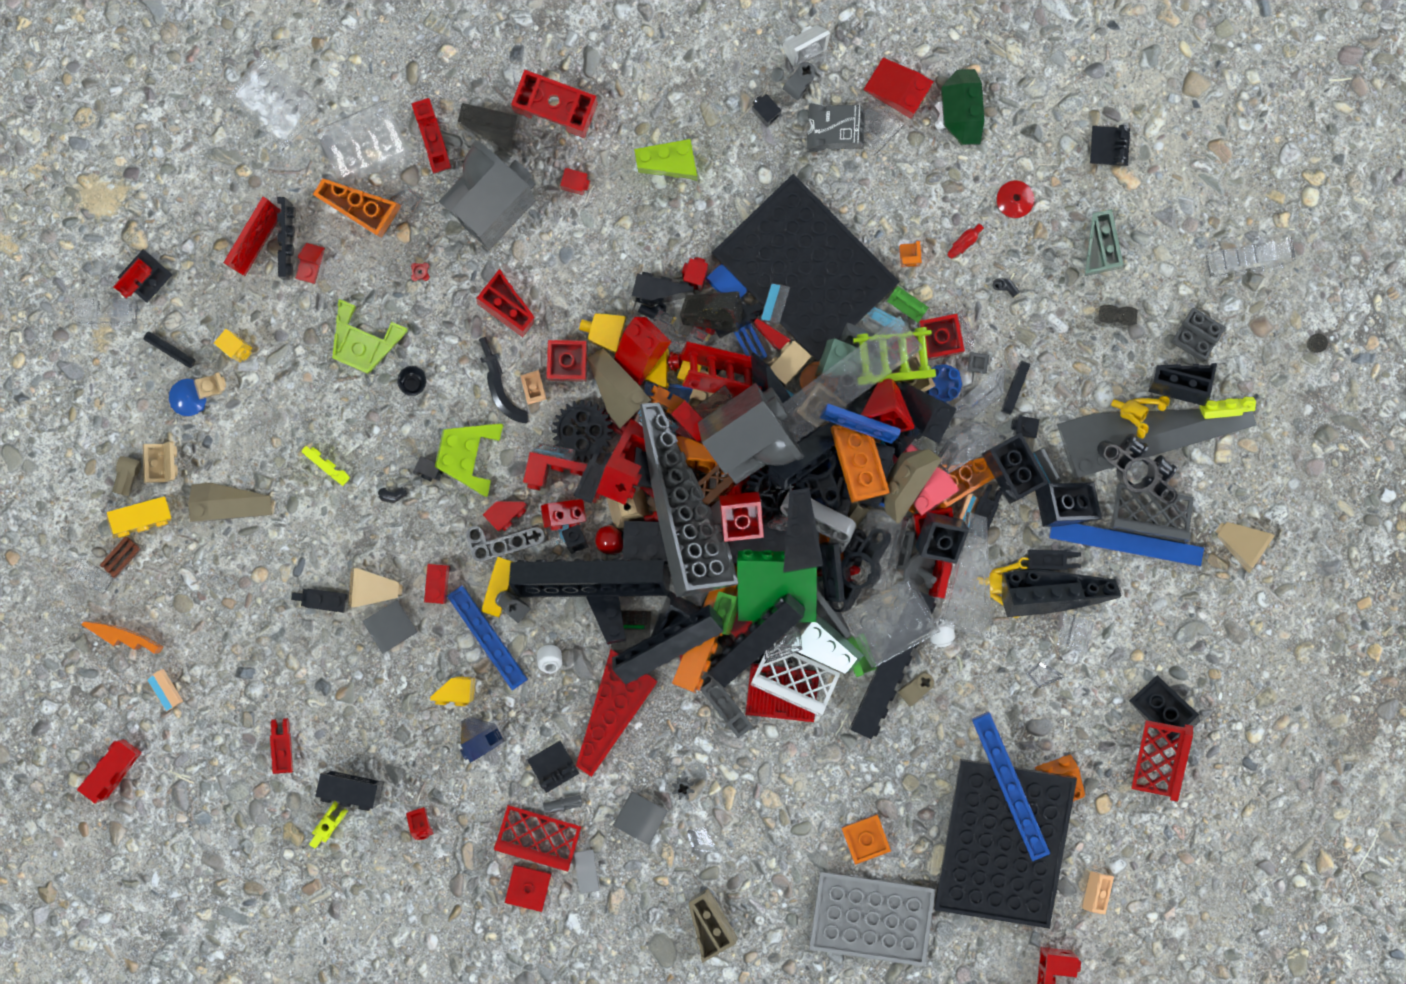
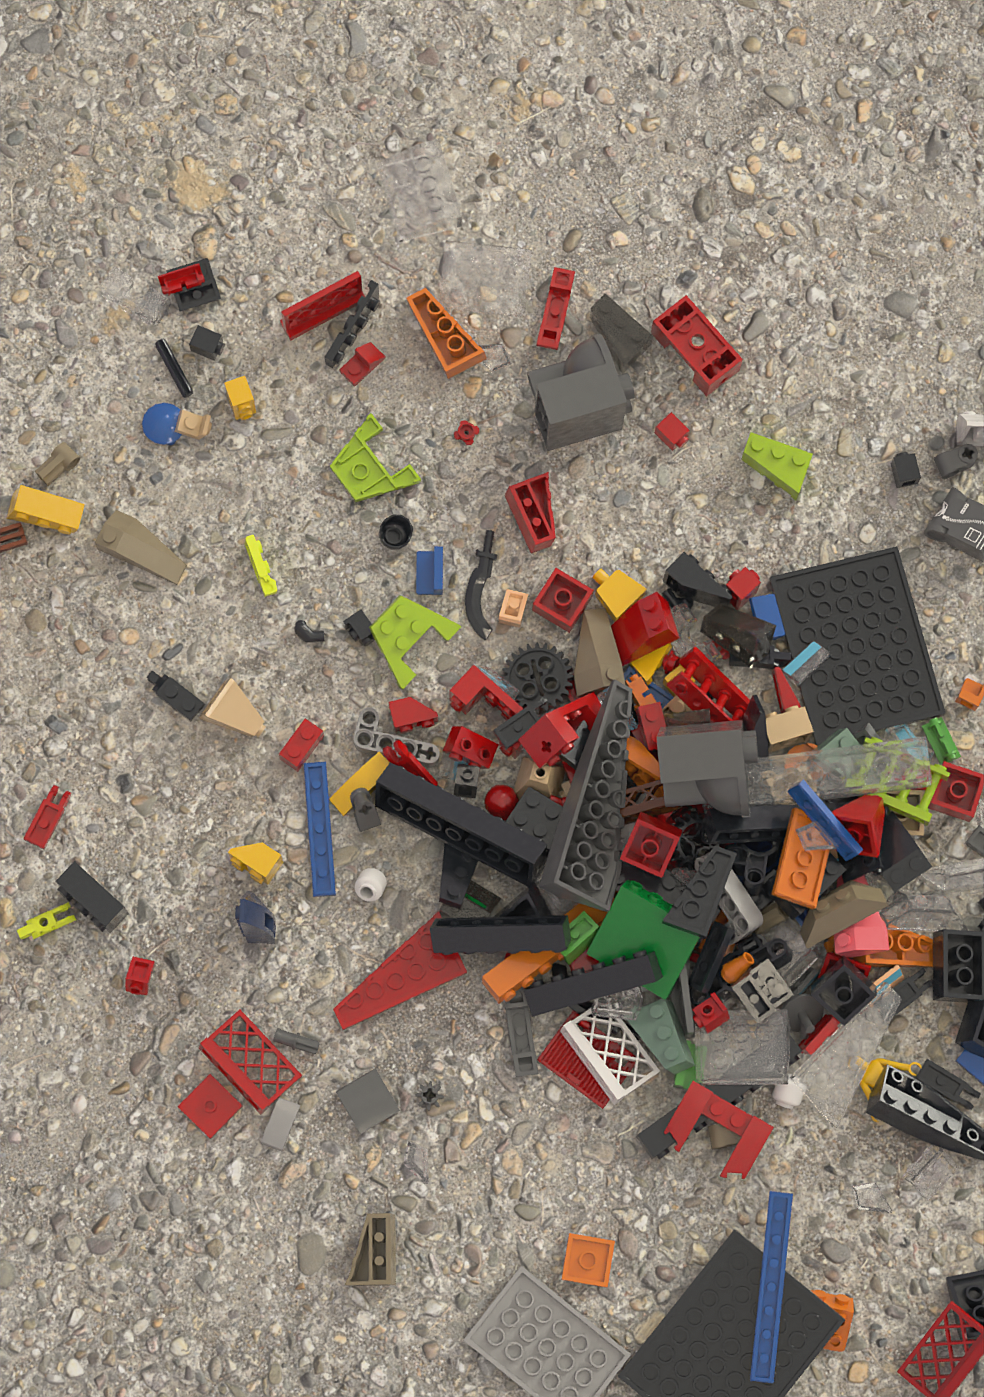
camera: 25 degrees right, 10 degrees down
tan bracket [143,441,178,483] -> none
dark grey slope [362,600,417,654] -> none
black hinge [527,740,580,793] -> none
blue tile [734,323,768,360] -> none
blue dish [927,364,962,402] -> none
none -> black brick [189,325,225,361]
none -> red hinge [382,740,438,786]
none -> blue panel [416,546,443,595]
none -> red wedge [663,1081,774,1179]
none -> red brick [692,992,730,1034]
none -> orange cone [721,952,754,984]
none -> slope [731,956,794,1023]
none -> clear piece [796,821,838,851]

